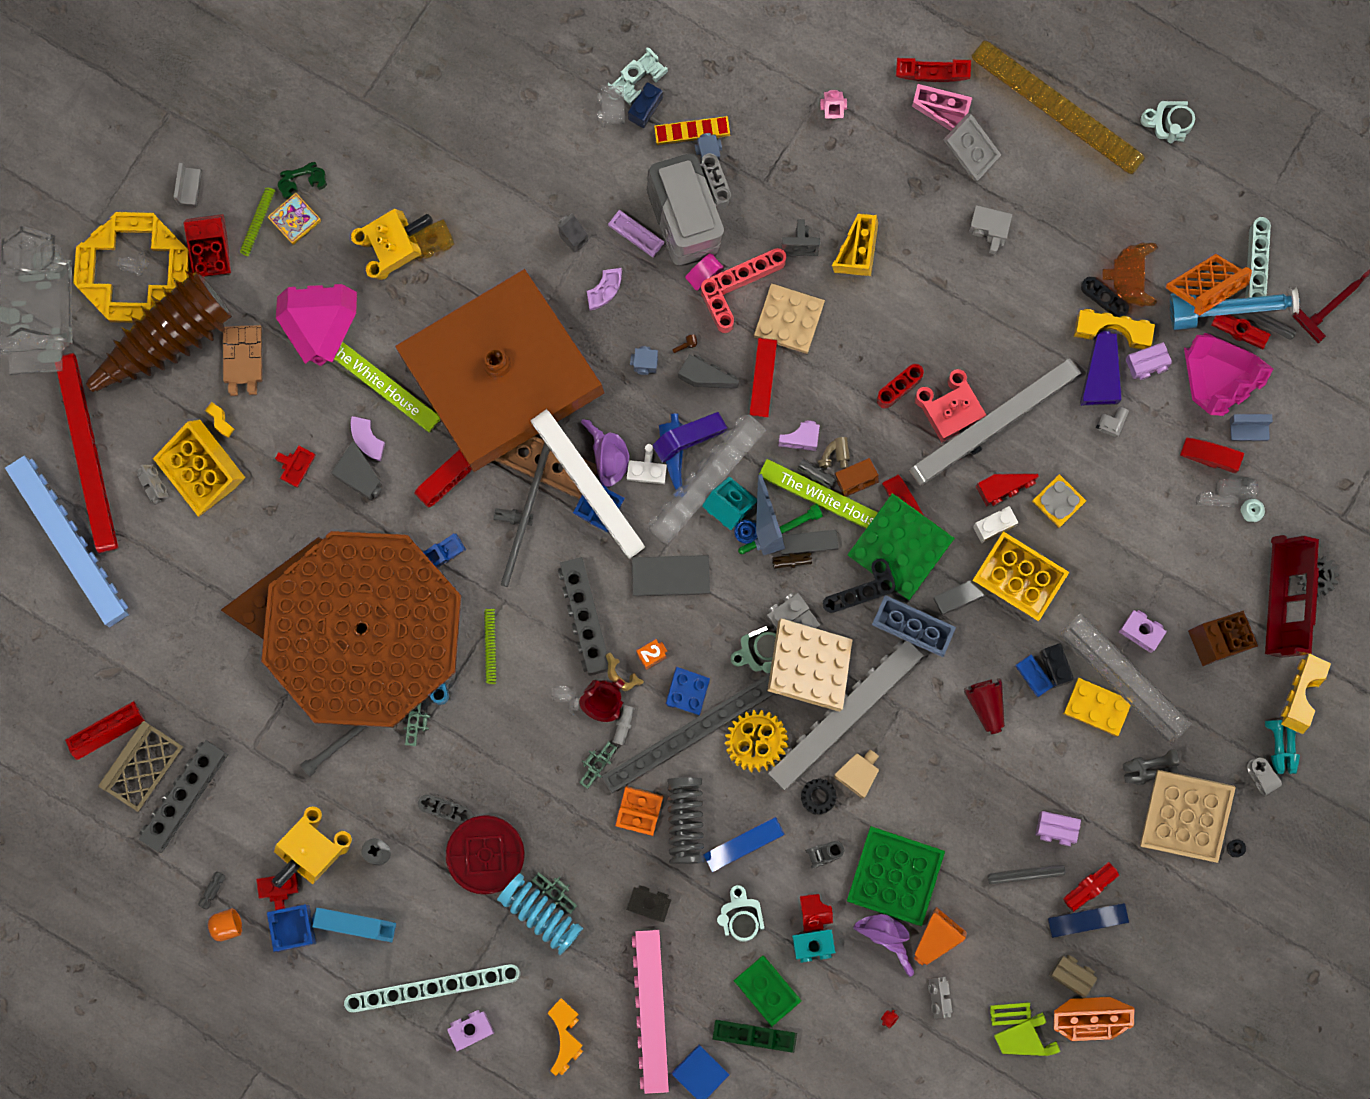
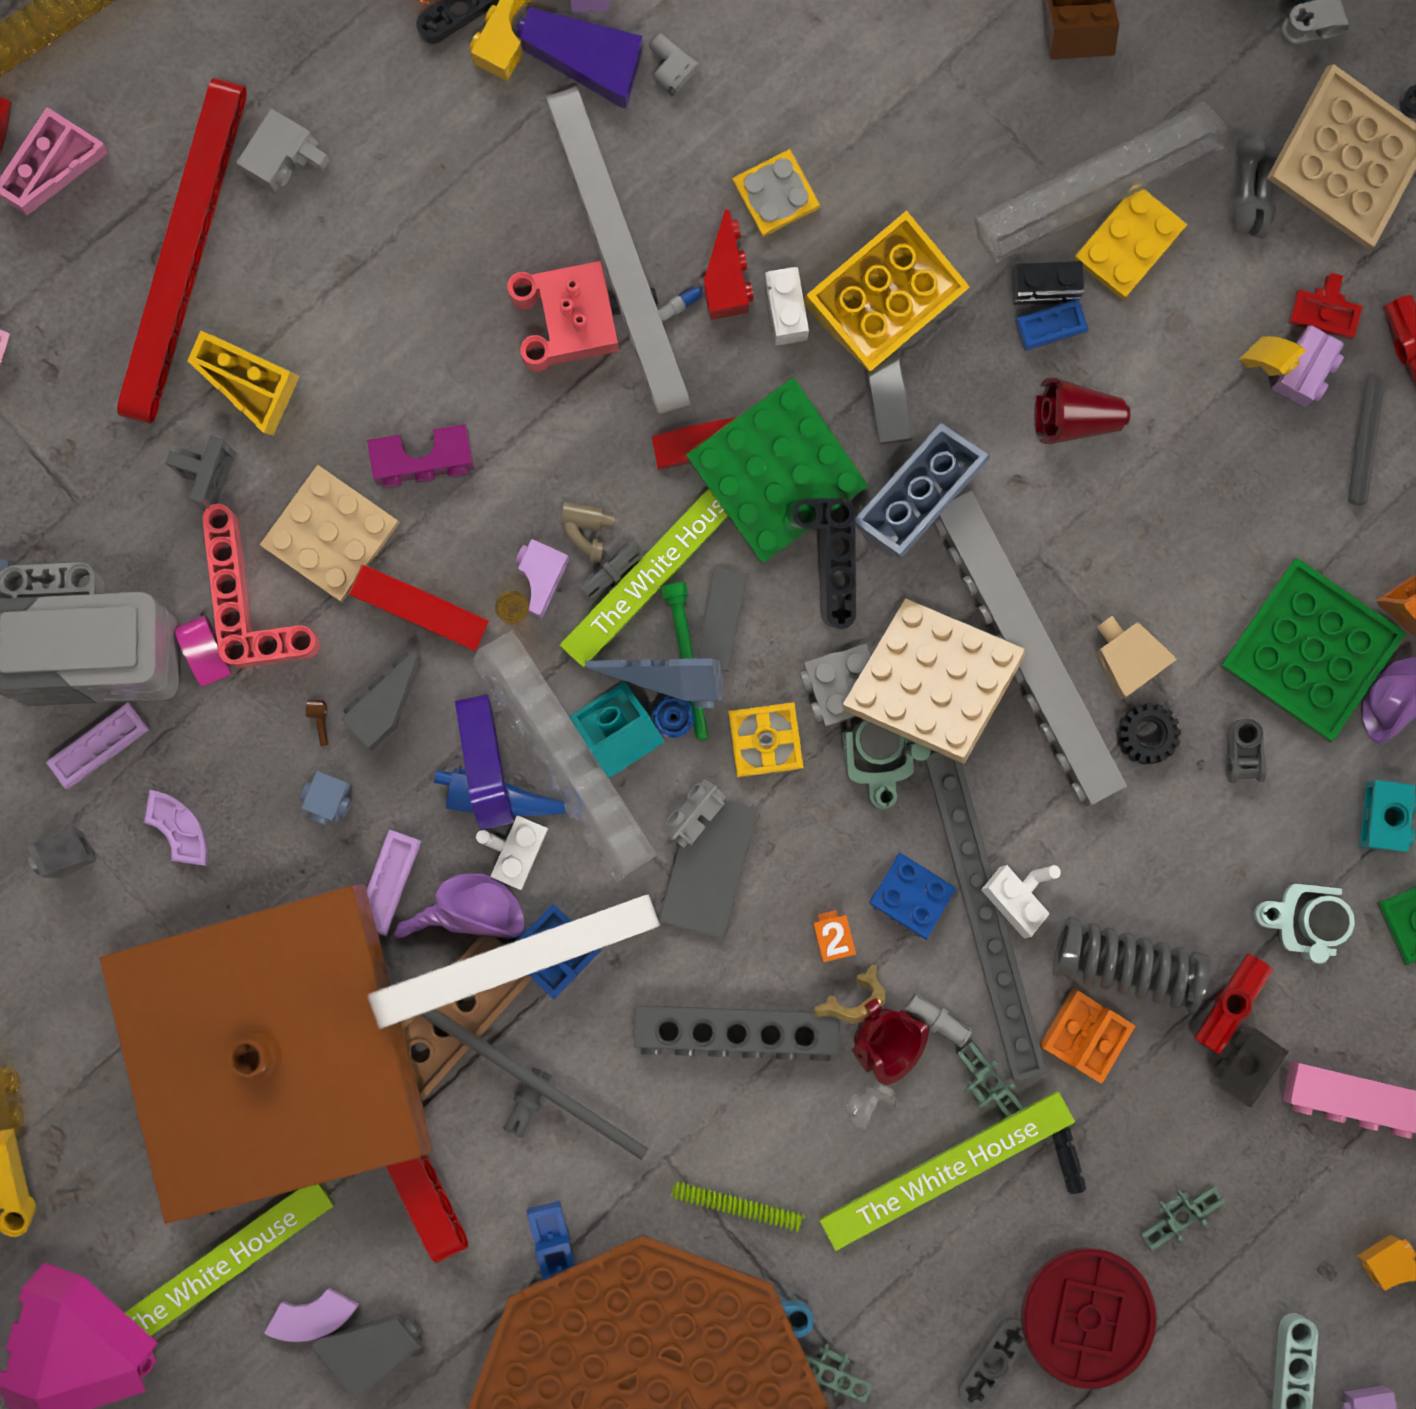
camera: 75 degrees left, 5 degrees up
medium azure piece [497,873,583,955] -> none
blue slope [703,817,785,872] -> none
yellow gear [725,710,788,772] -> none
dark brown pin [772,552,812,569] -> none
red brick [800,894,833,932] -> none
dark orange hinge [835,458,879,497] -> none
red beam [877,364,924,409] -> none
light grey plate [943,114,1001,181] -> none
lavender brick [1119,610,1167,653] -> none
none -> red beam [117,78,247,424]
none -> magenta arch [367,424,475,488]
none -> lavender plate [367,829,422,936]
none -> clear yellow cone [495,590,529,624]
none -> piece [658,285,703,322]
none -> light grey hinge [662,779,727,848]
none -> yellow piece [728,702,804,778]
none -> lime tile [819,1090,1075,1251]
none -> white plate [981,865,1060,938]
none -> black axle [1052,1127,1087,1194]
none -> red piece [1193,953,1274,1055]
none -> yellow slope [1240,336,1306,376]
none -> red hinge [1288,272,1363,340]

